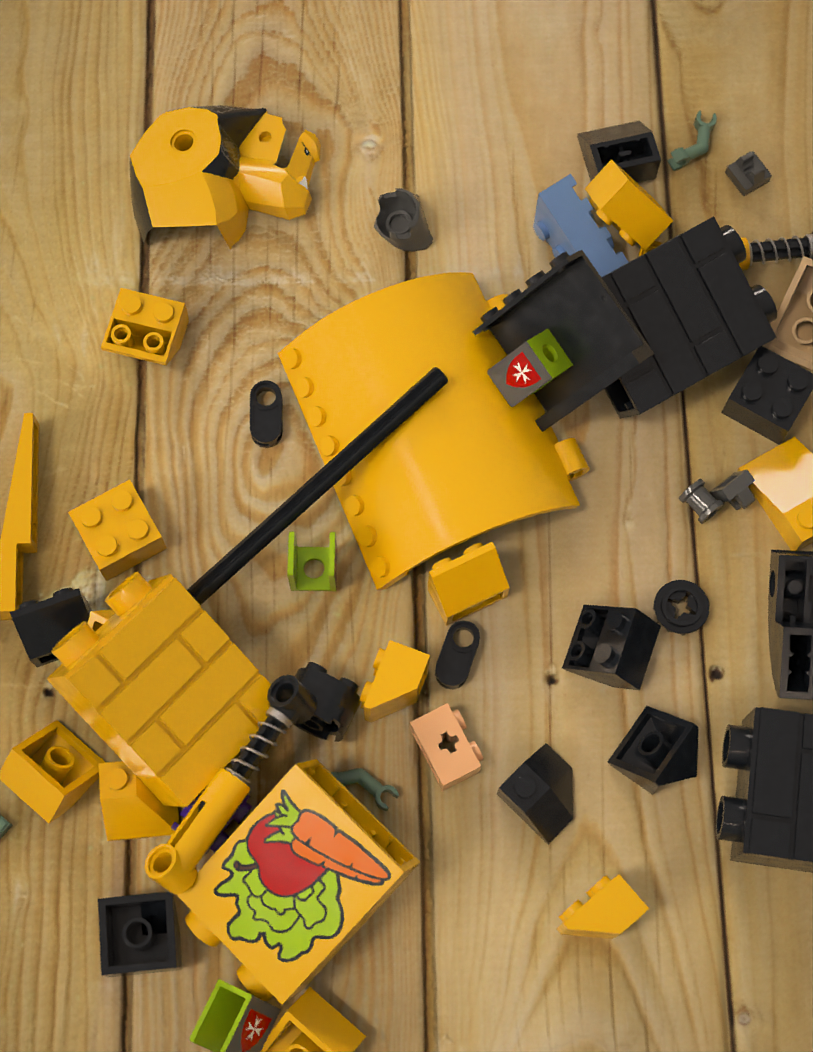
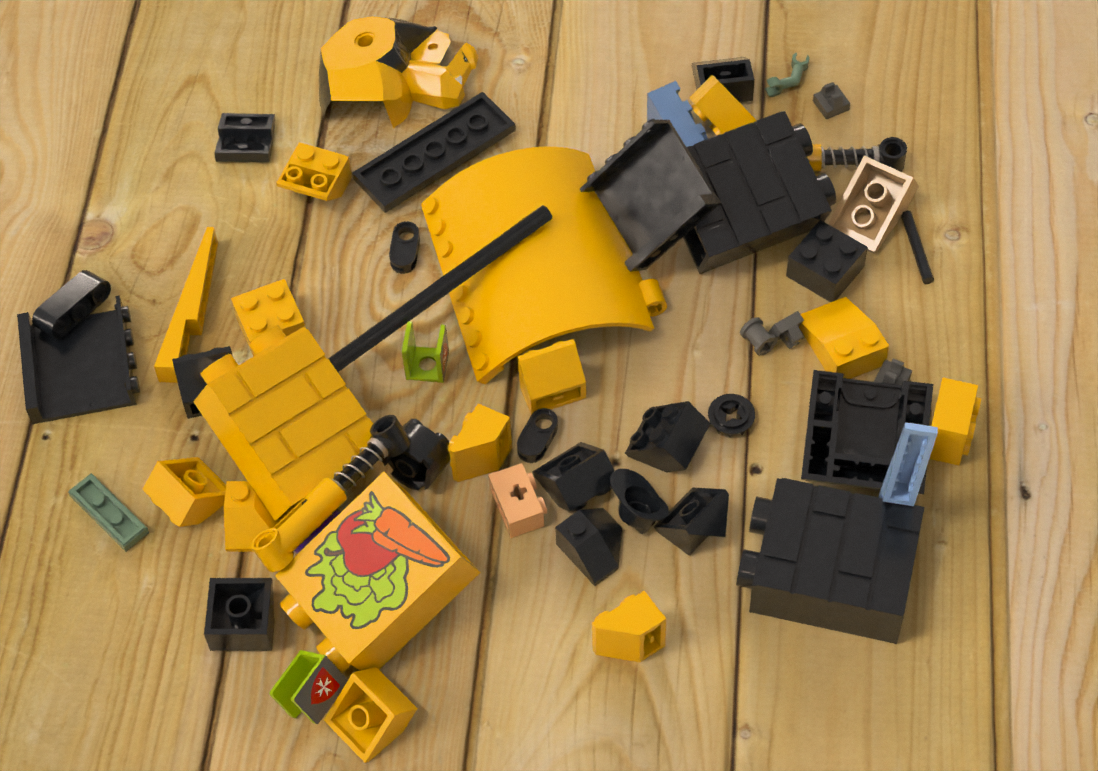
camera: 10 degrees right, 15 degrees down
sand green arm [330,768,399,811] -> none
dark grey hair [374,188,433,251] -> none
piece [487,329,573,407] -> none
none -> black slope [214,113,275,162]
none -> black plate [352,92,516,213]
none -> black slope [532,442,615,511]
none -> black piece [610,469,669,534]

